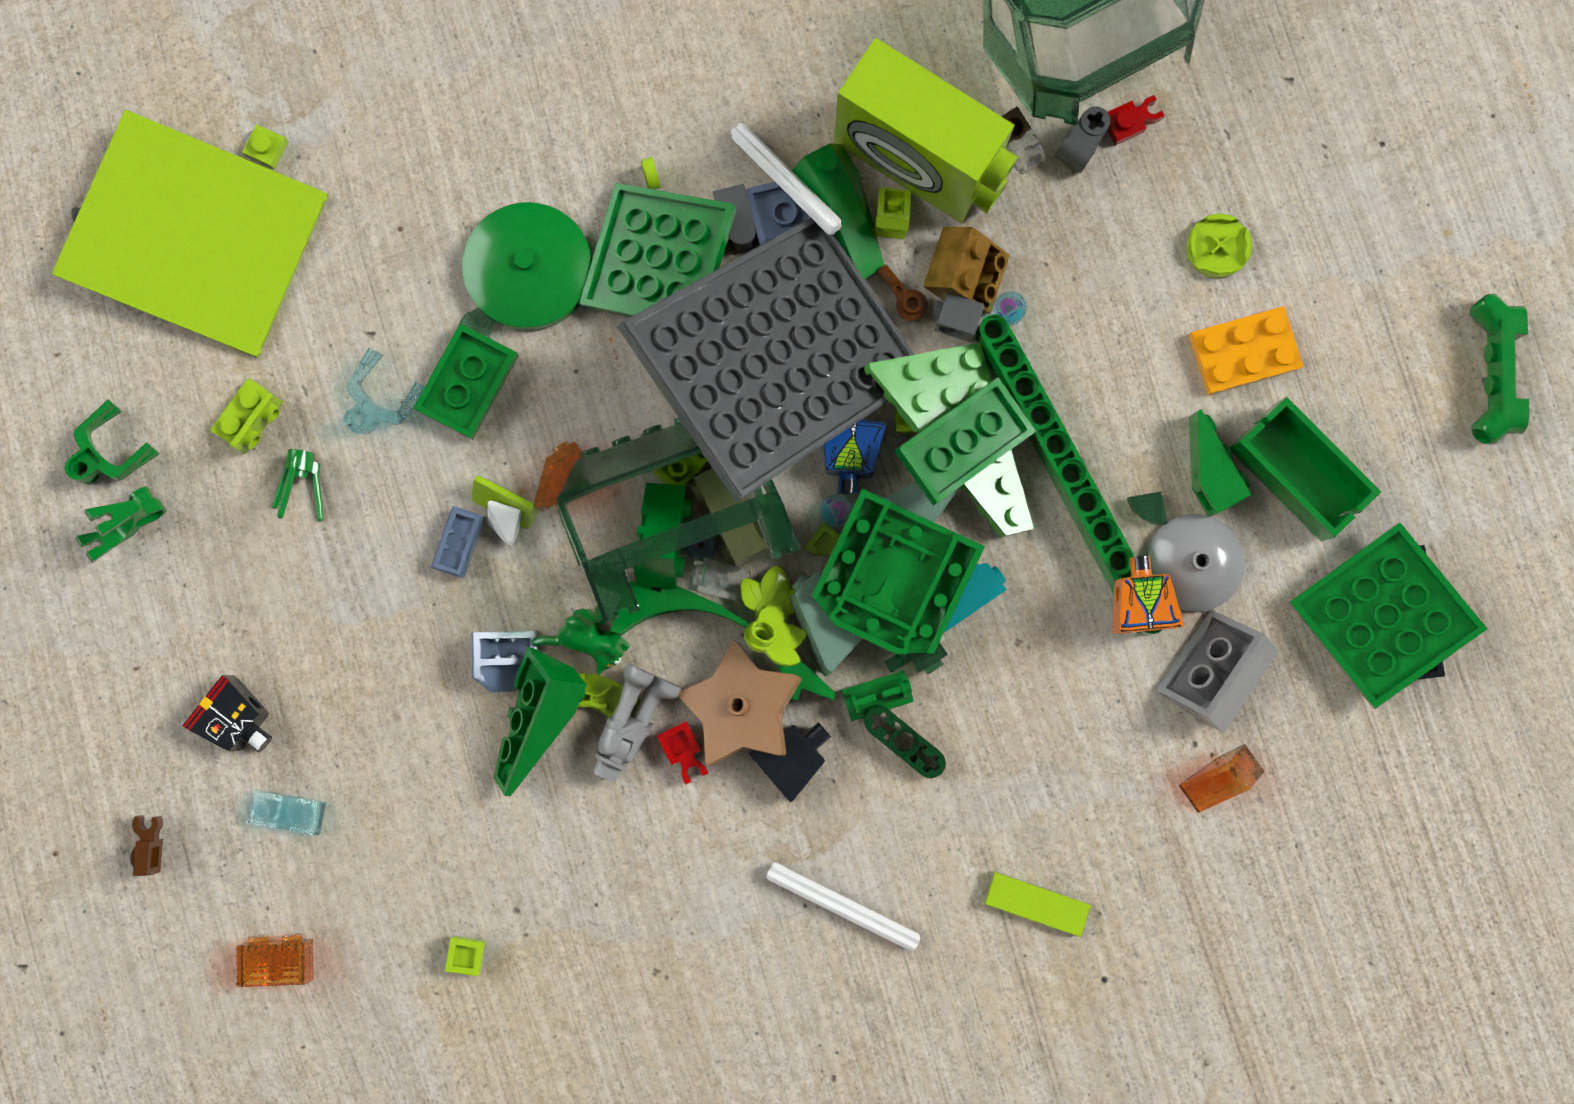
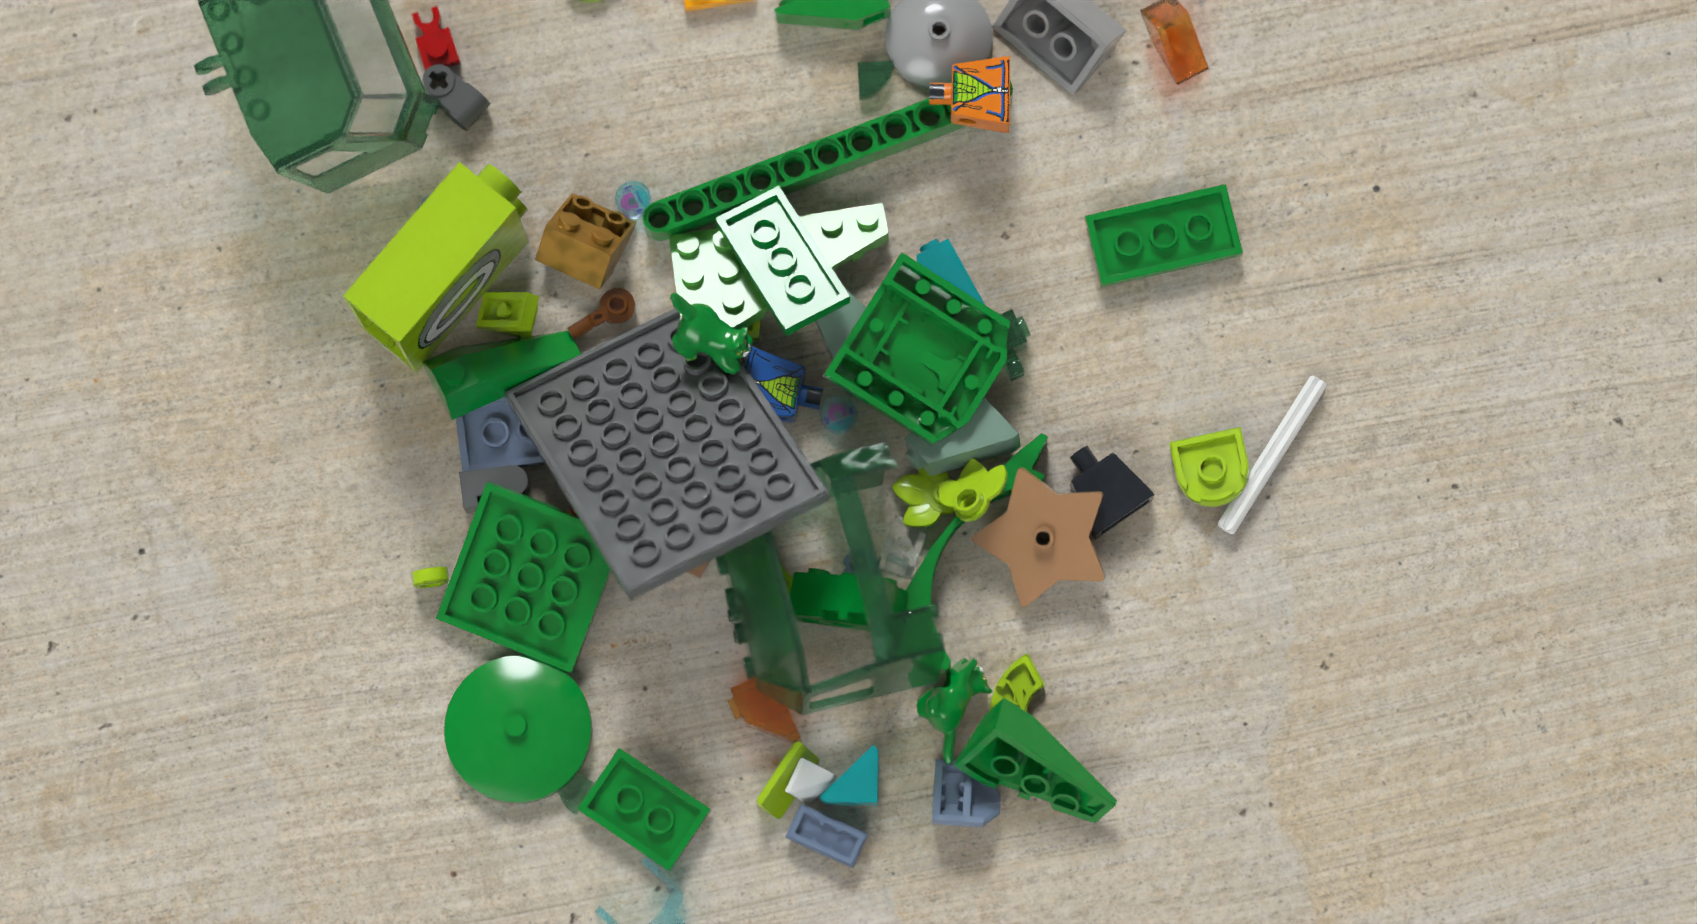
camera: 80 degrees left, 5 degrees down
lime plate [445,935,486,976] -> none
light grey piece [592,663,682,782] -> none
red plate [657,721,709,785] -> none
olive wedge [691,468,773,569] -> none
white axle [731,123,842,235] -> none
lime tile [804,522,840,556] -> none
green hinge [842,670,914,722] -> none
dark green beam [863,705,946,778] -> none
dark grey brick [931,292,985,342] -> none
lime tile [984,871,1091,937] -> none
clear leg [1001,106,1046,174] -> none
none -> green animal [670,293,753,374]
none -> teal slope [820,745,879,806]
none -> green plate [1084,184,1243,288]
none -> lime tile [1169,427,1250,507]

